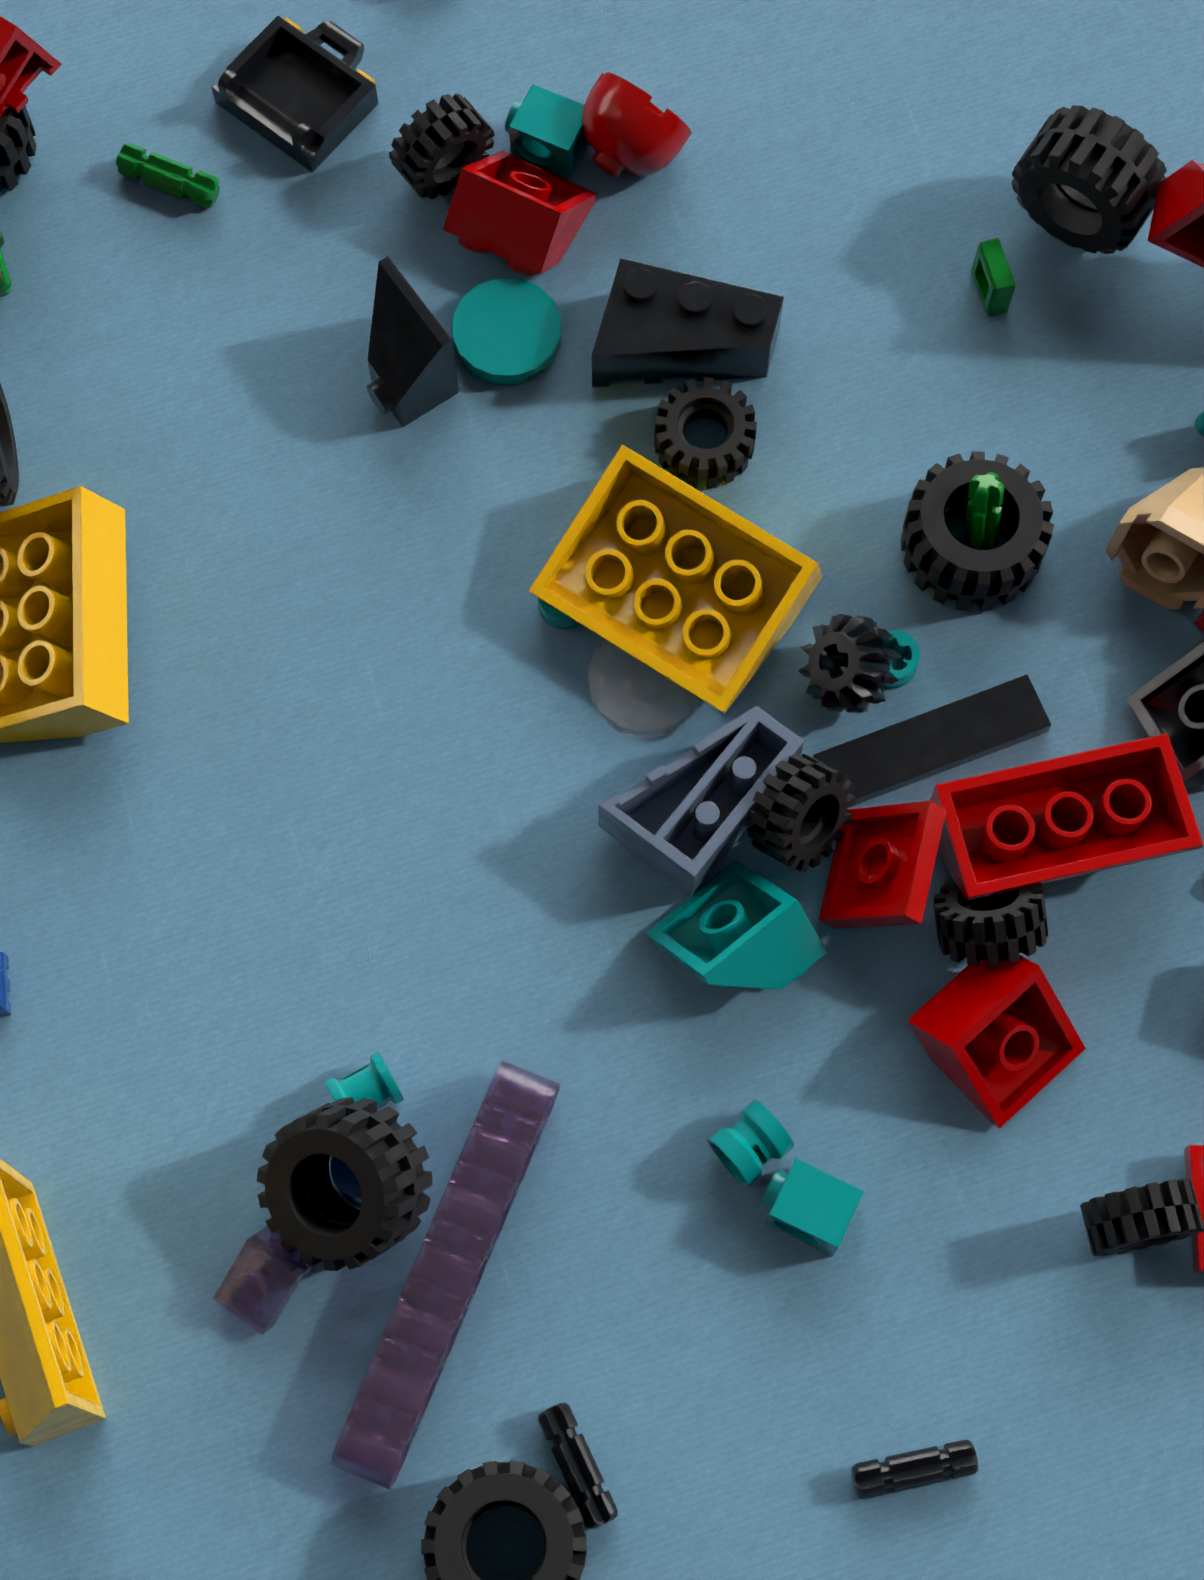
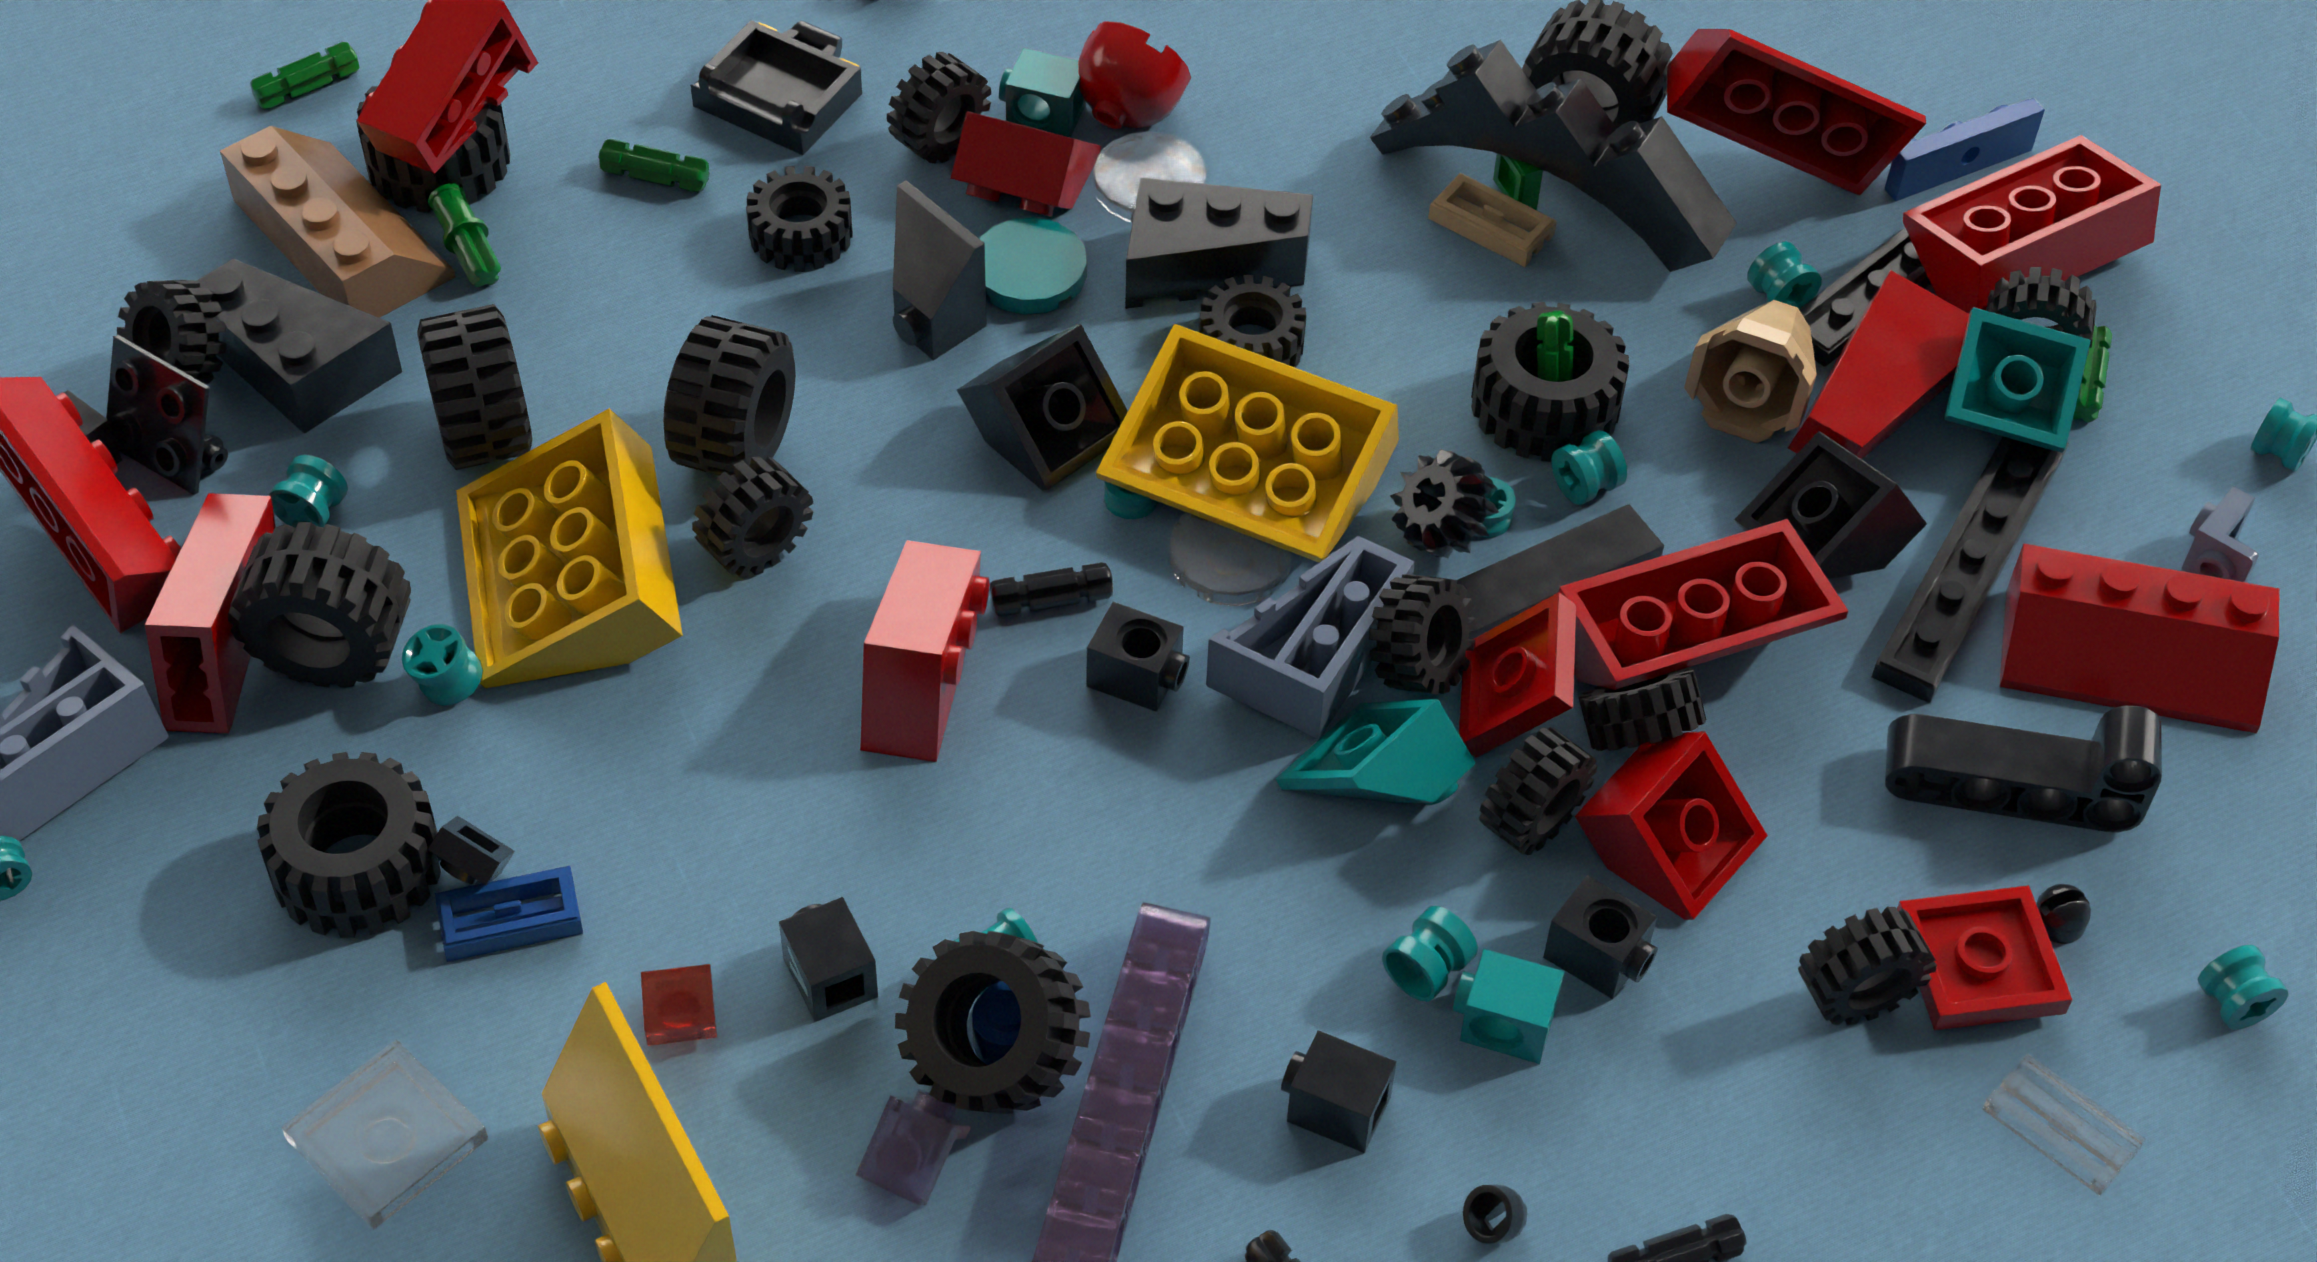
camera: 10 degrees left, 20 degrees down
none -> clear red plate [641,964,717,1046]
none -> black tyre [663,315,796,476]
none -> black tyre [692,456,814,577]
none -> black tyre [746,166,853,272]
none -> black brick [779,897,878,1022]
none -> red wedge [860,540,990,762]
none -> black slope [957,324,1128,491]
none -> black axle [989,562,1114,616]
none -> black brick [1086,602,1190,712]
none -> clear tile [1093,132,1207,223]
none -> black brick [1281,1030,1397,1153]
none -> black arch [1370,40,1737,272]
none -> tan tile [1428,173,1557,267]
none -> black hinge [1463,1185,1527,1244]
none -> black tyre [1479,727,1597,855]
none -> black brick [1543,875,1658,1000]
none -> teal wheel [1551,430,1627,505]

